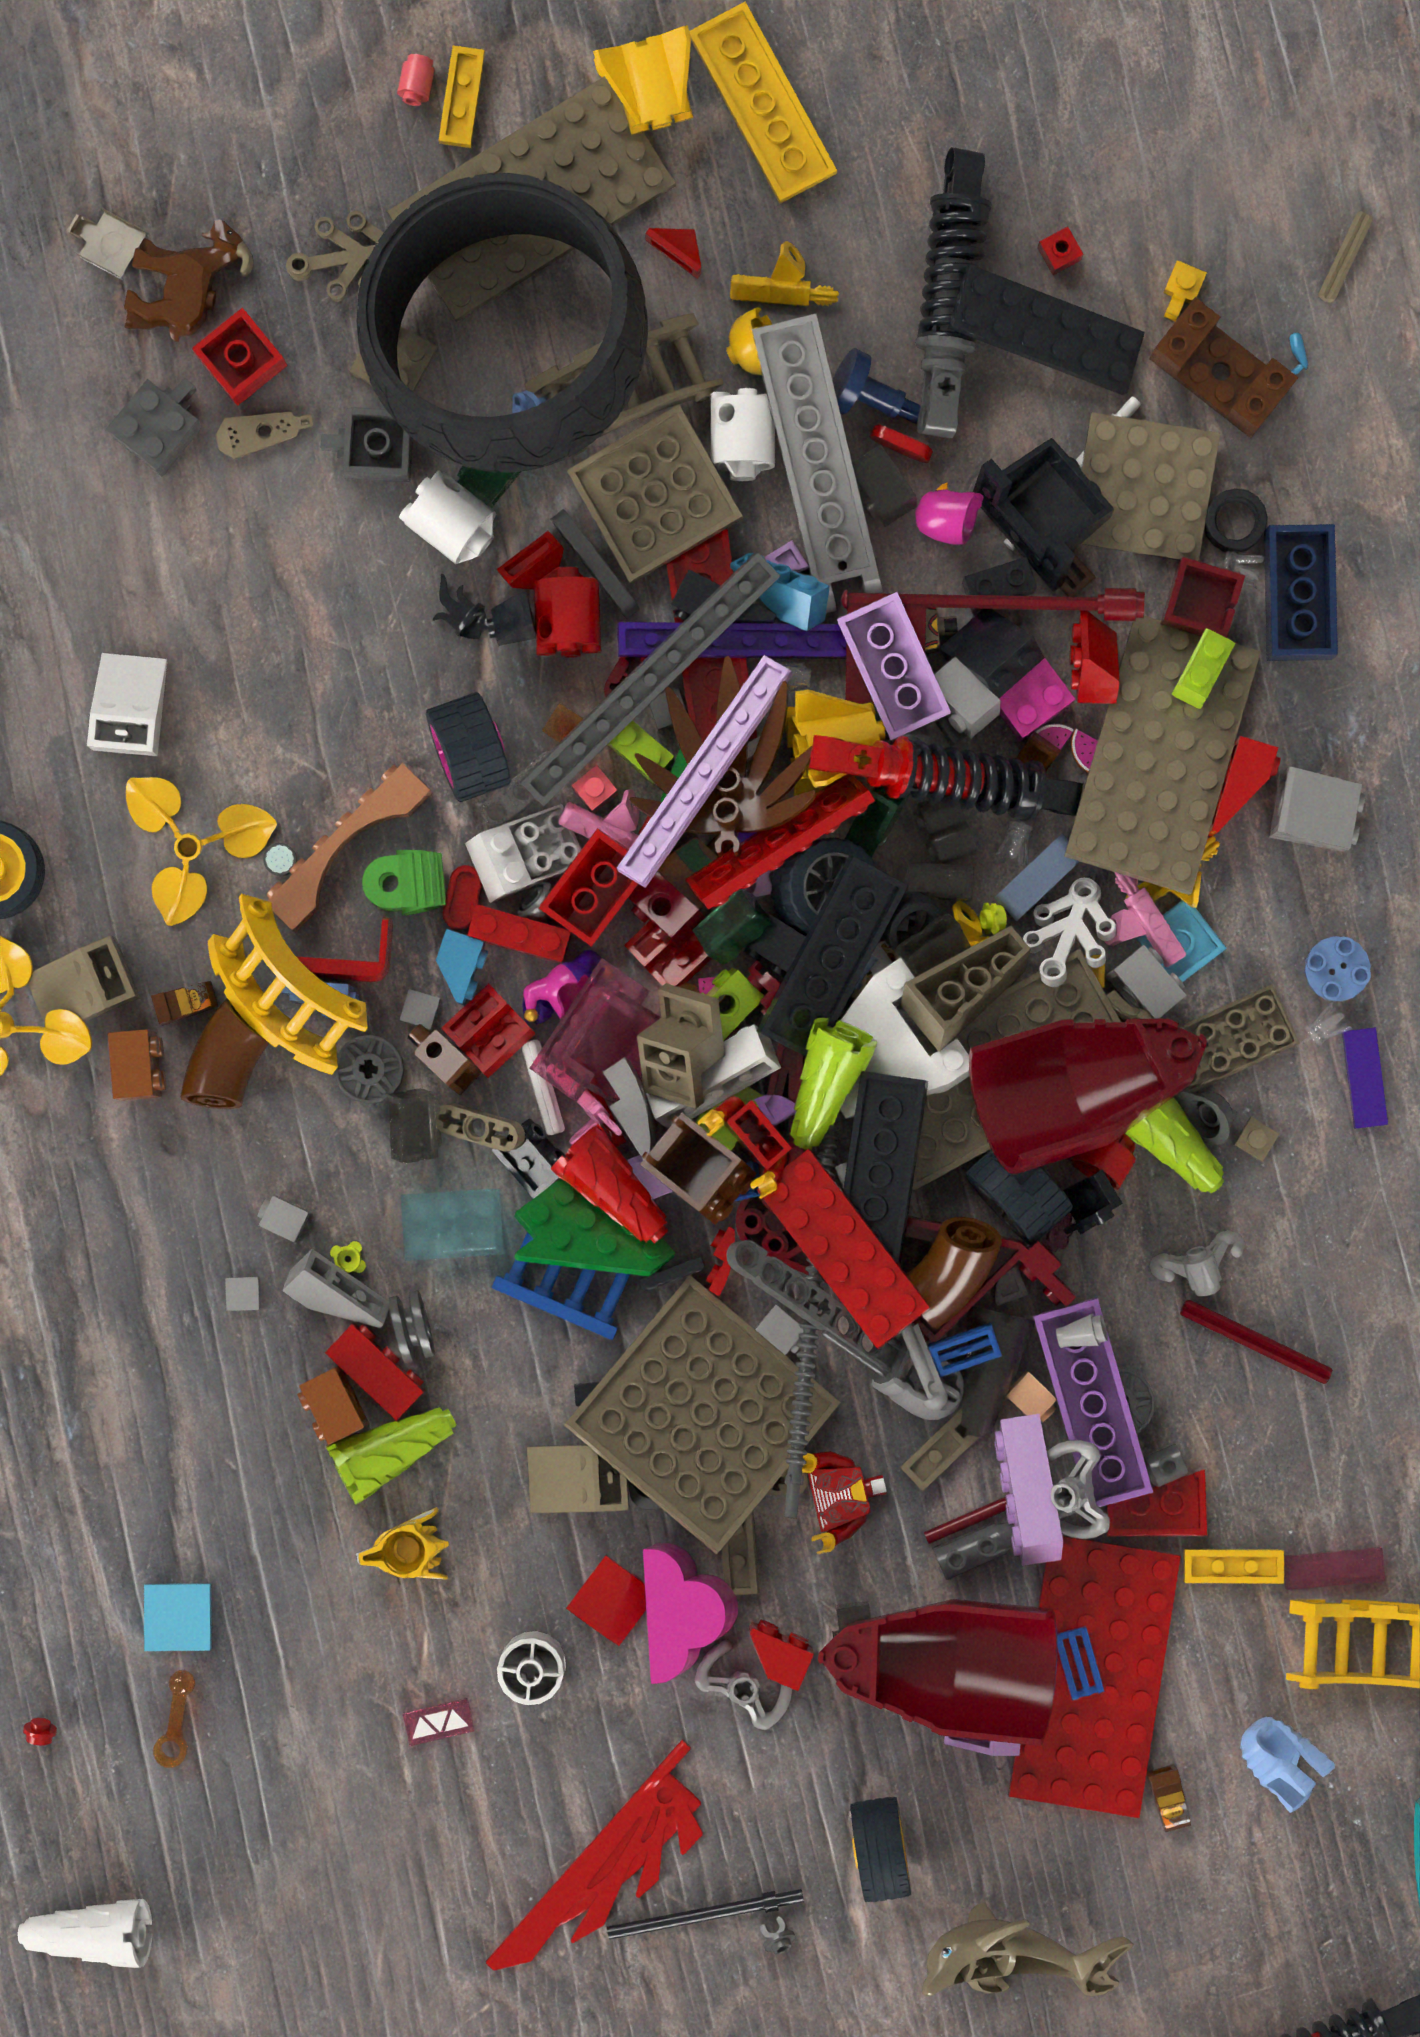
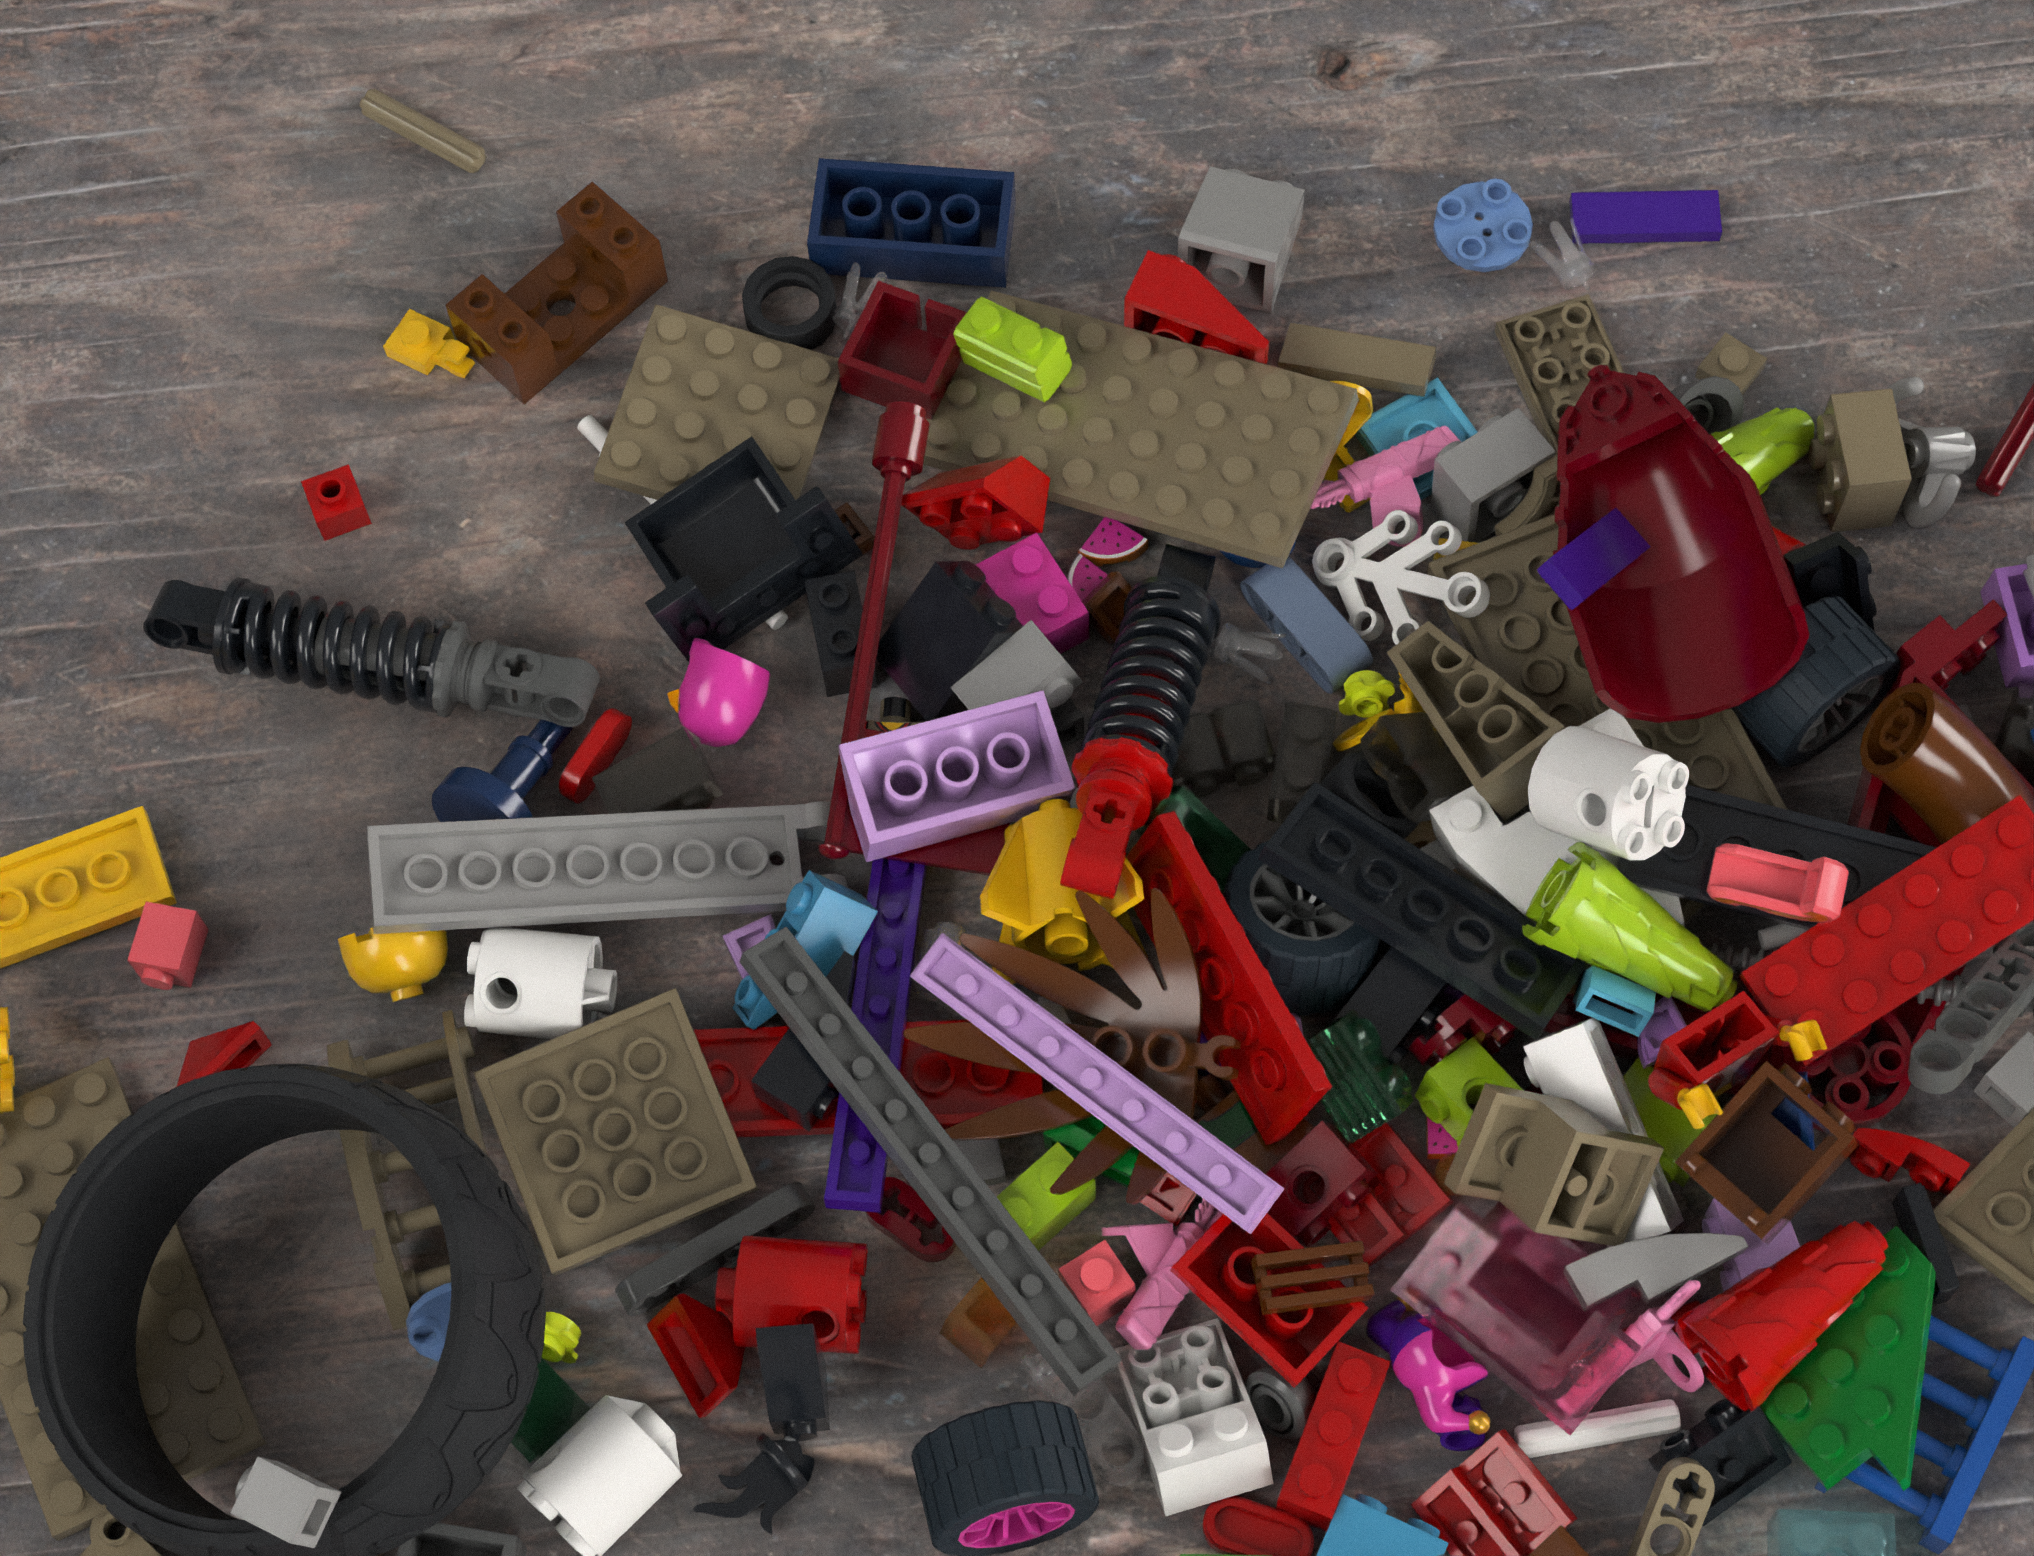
camera: 80 degrees left, 20 degrees down
yellow piece [730,241,839,307] -> none
black plate [948,265,1145,395] -> none
dark azure piece [1289,332,1308,375] -> none
none -> coral brick [127,902,209,990]
none -> light grey brick [230,1456,341,1548]
none -> neon yellow plate [542,1312,581,1364]
none -> reddish brown tile [1251,1241,1375,1315]
none -> dark tan tile [1278,323,1436,397]
none -> white cylinder [1528,726,1689,860]
none -> dark purple tile [1537,508,1651,610]
none -> medium azure piece [1572,966,1656,1037]
none -> coral animal [1706,843,1849,923]
none -> dark tan brick [1808,388,1912,532]

